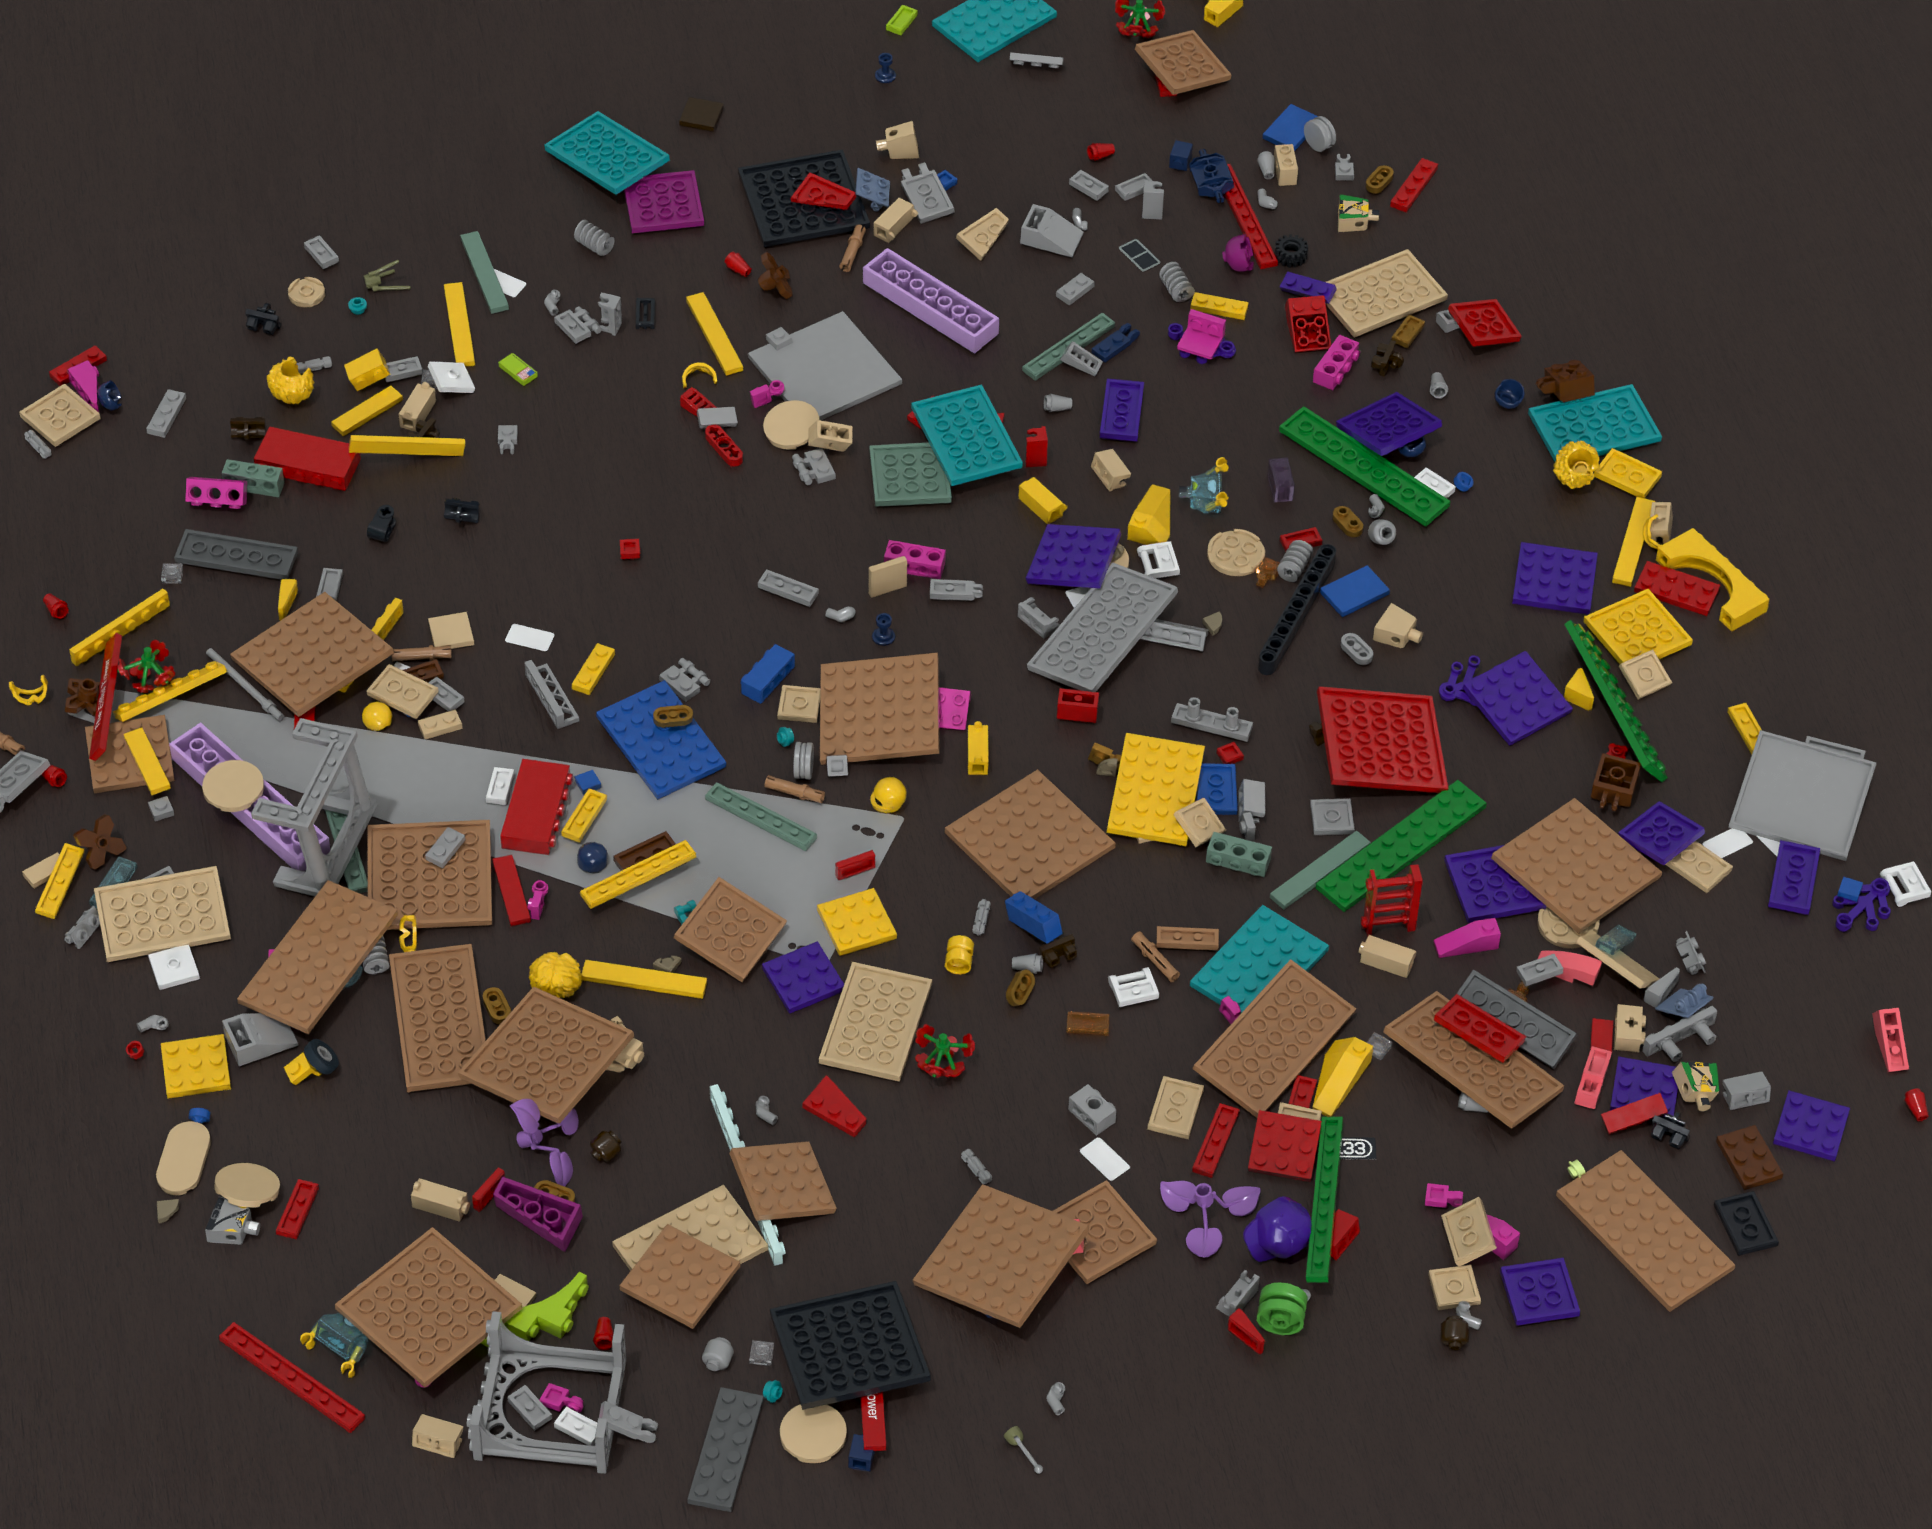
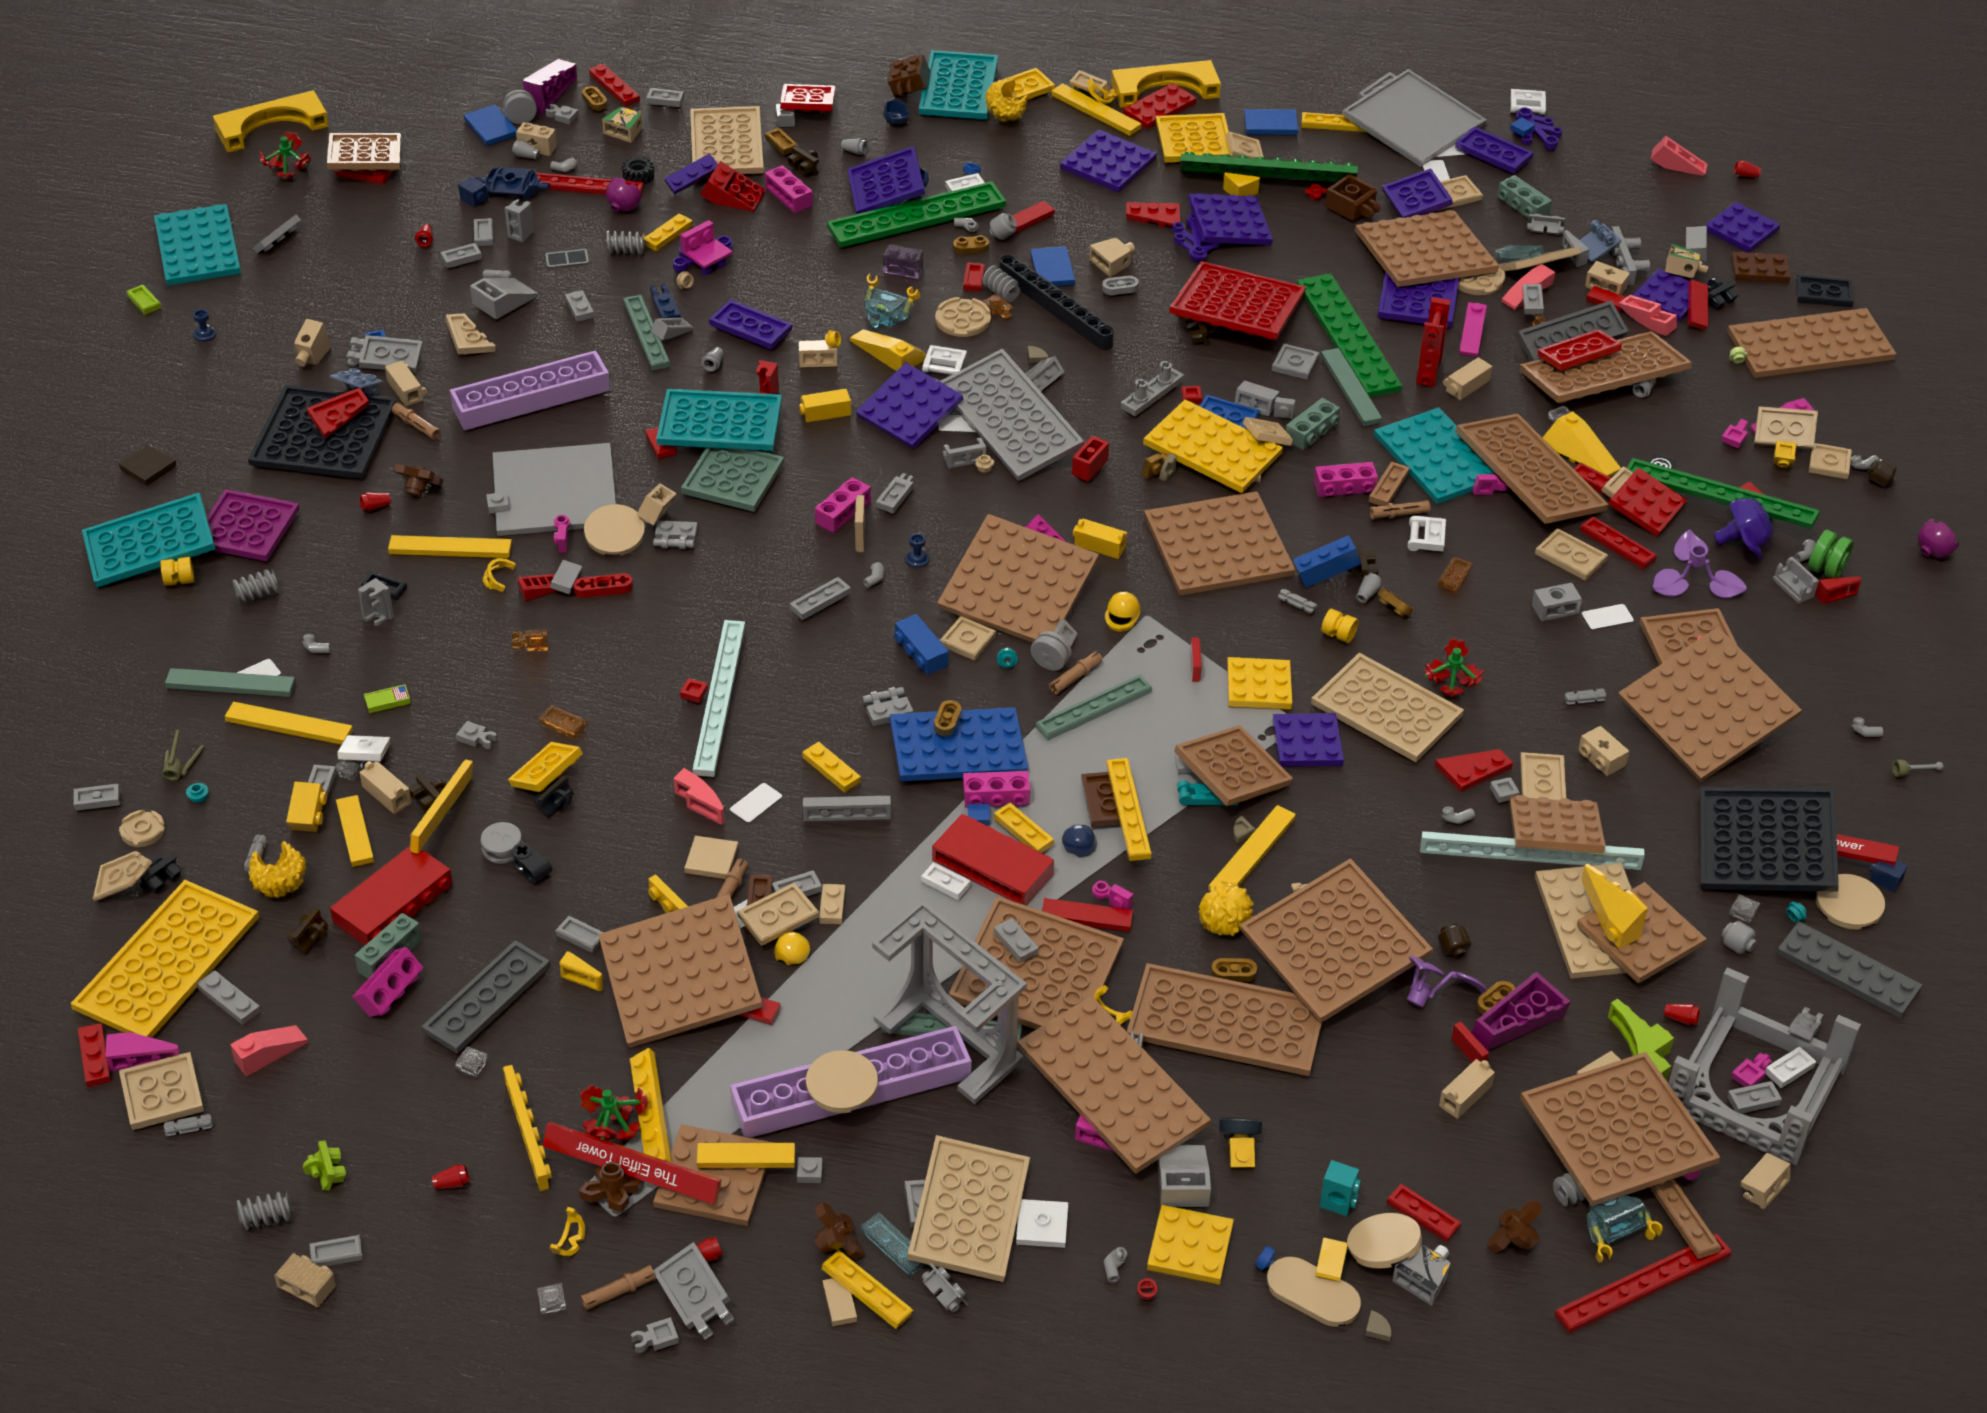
camera: 65 degrees left, 5 degrees down
dark blue hair [97,380,122,411] -> none
light grey bar [206,648,284,721] -> none
light grey plate [554,306,602,344] -> none
dark purple plate [1500,1258,1580,1326] -> none
none -> yellow plate [71,880,259,1038]
none -> tan tile [93,851,152,901]
none -> yellow wheel [161,557,194,586]
none -> coral slope [230,1025,308,1077]
none -> lime hips [303,1141,346,1191]
none -> light grey head [480,822,523,864]
none -> yellow plate [508,742,583,792]
none -> clear orange plate [511,630,548,651]
none -> magenta wedge [523,59,577,114]
none -> clear orange plate [539,705,587,739]
none -> light grey plate [646,88,684,107]
none -> coral slope [674,768,725,825]
none -> tan plate [677,271,694,289]
none -> light aqua plate [693,620,745,777]
none -> yellow plate [825,330,841,348]
none -> dark pink brick [963,771,1030,807]
none -> tan plate [975,455,994,472]
none -> red tile [1012,201,1055,233]
none -> red wing [1126,202,1180,228]
none -> blue tile [1244,109,1298,135]
none -> dark pink brick [1313,462,1378,497]
none -> yellow slope [1315,1237,1348,1281]
none -> teal brick [1319,1160,1361,1216]
none -> reddish brown plant [1487,1200,1543,1253]
none -> light grey plate [1490,777,1520,803]
none -> sand green brick [1497,175,1552,218]
none -> tan tile [1520,752,1566,800]
none -> tan brick [1578,726,1629,776]
none -> yellow wedge [1581,864,1648,948]
none -> medium nougat tile [1649,1179,1721,1259]
none -> yellow bracket [1773,440,1796,468]
none -> magenta cylinder [1917,519,1959,559]

